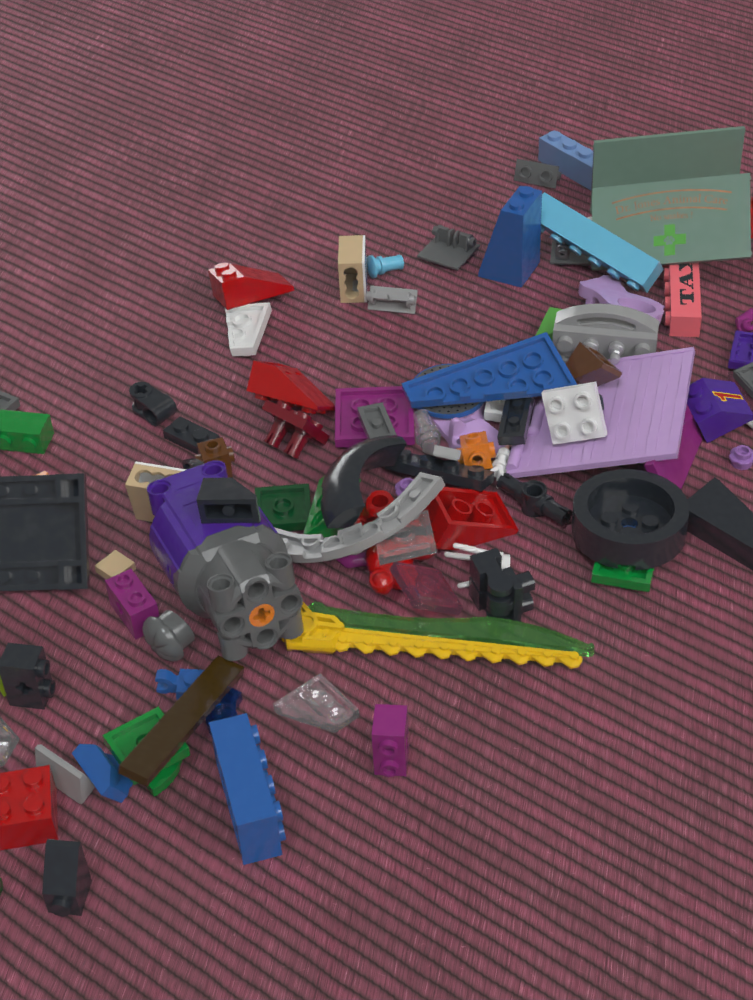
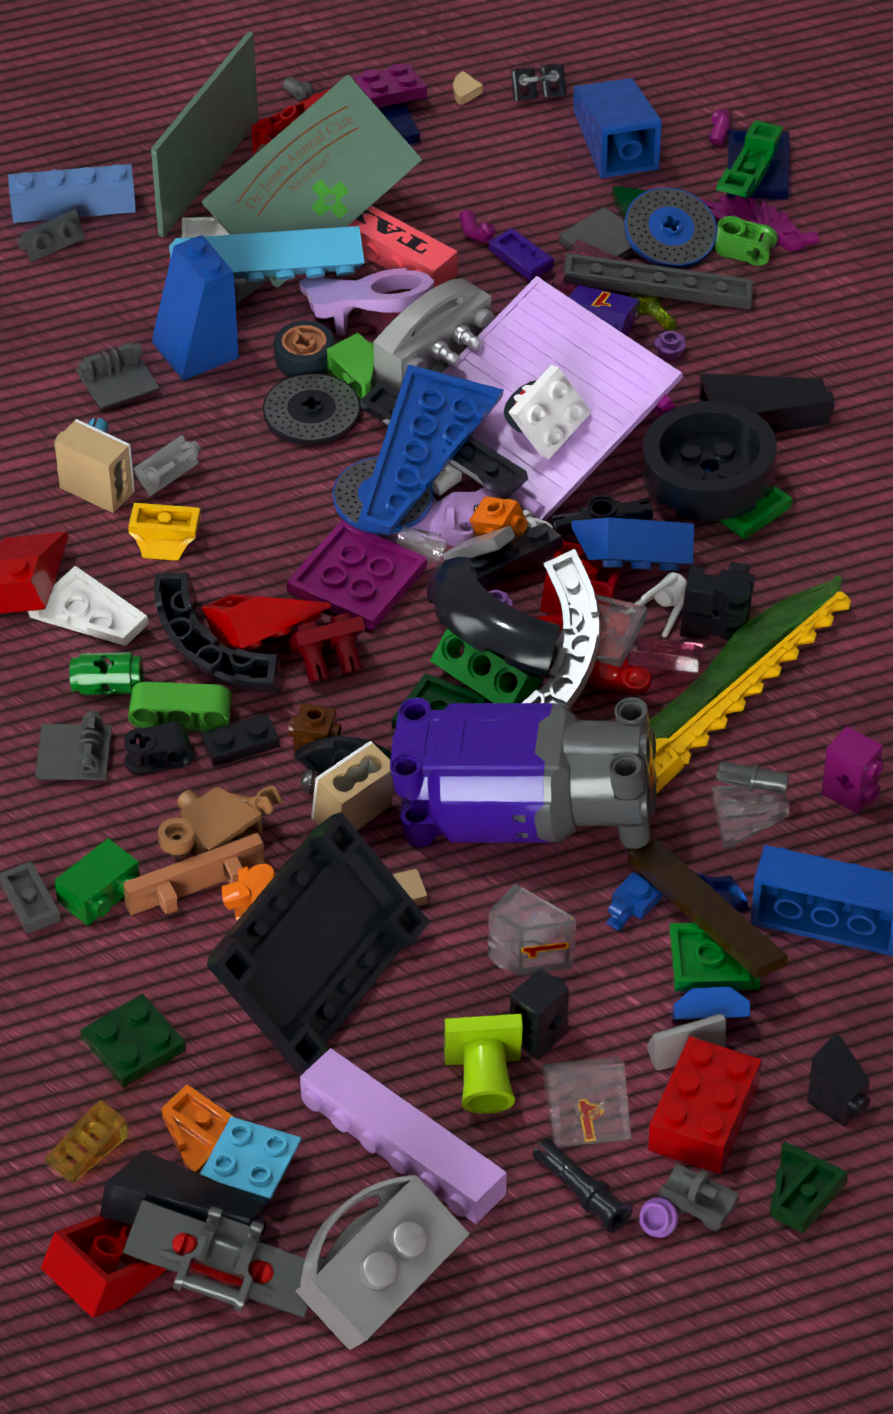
camera: 60 degrees left, 5 degrees up
magenta brick [105,569,159,640] -> none
dark grey piece [142,610,195,662] -> none
black slope [196,477,261,523] -> none
dark grey plate [357,402,396,439] -> none
reddish brown slope [566,342,622,387] -> none
none -> dark grey hinge [35,711,112,781]
none -> green piece [69,652,144,695]
none -> nougat hinge [123,833,265,916]
none -> yellow slope [128,503,201,561]
none -> bright green beam [128,682,233,731]
none -> black brick [154,572,285,693]
none -> medium nougat torso [158,786,283,859]
none -> piece [263,373,360,445]
none -> black wheel [274,320,335,377]
none -> clear slope [488,884,576,975]
none -> blue slope [572,518,694,571]
none -> dark grey axle [716,761,790,795]

